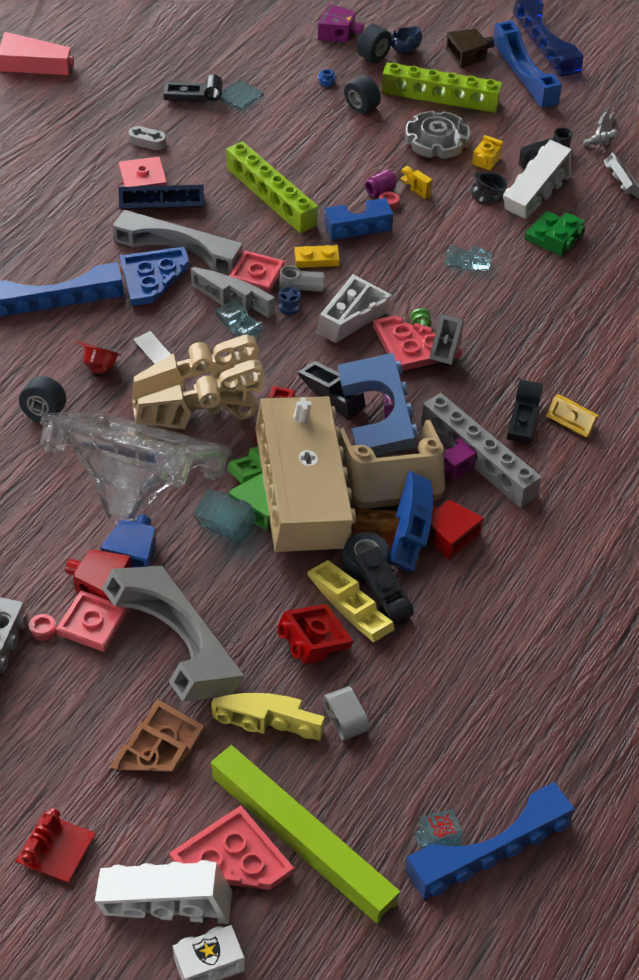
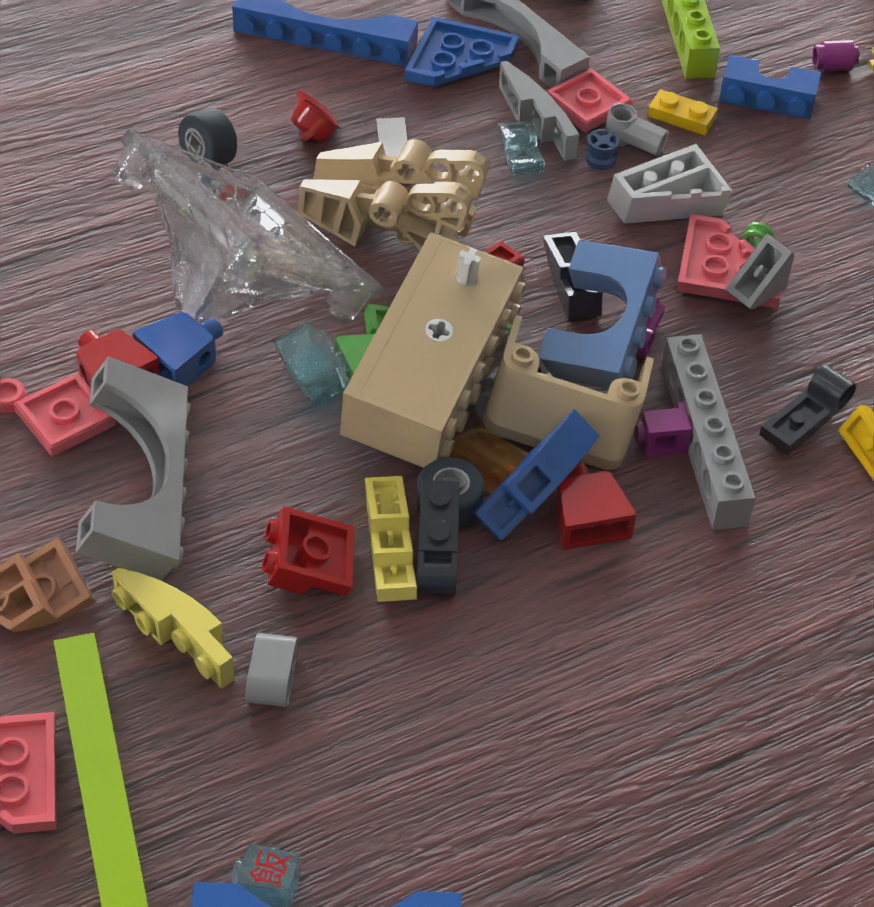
camera: 30 degrees right, 0 degrees up
coral tile [379,192,400,211] -> none

